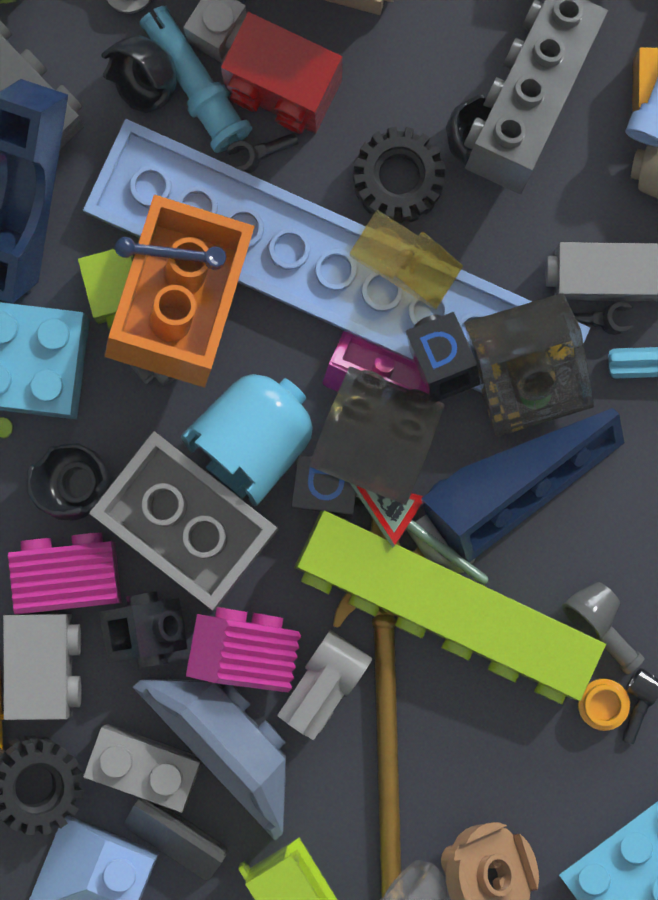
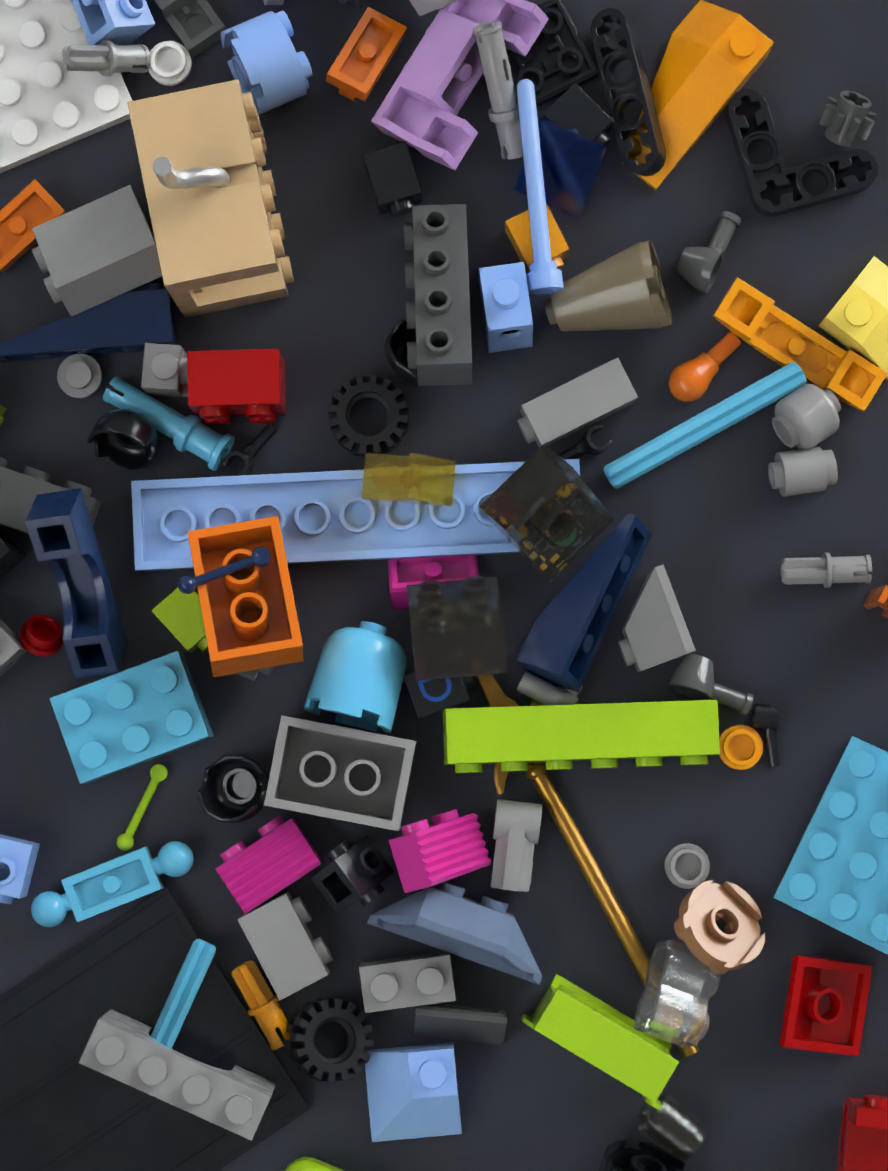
camera: 25 degrees left, 0 degrees up
sand green piece [346,475,488,585] -> none
black brick [405,312,481,404] -> none
none -> light blue torso [477,262,533,353]
none -> light grey slope [618,564,696,672]
none -> light grey plate [664,843,710,889]

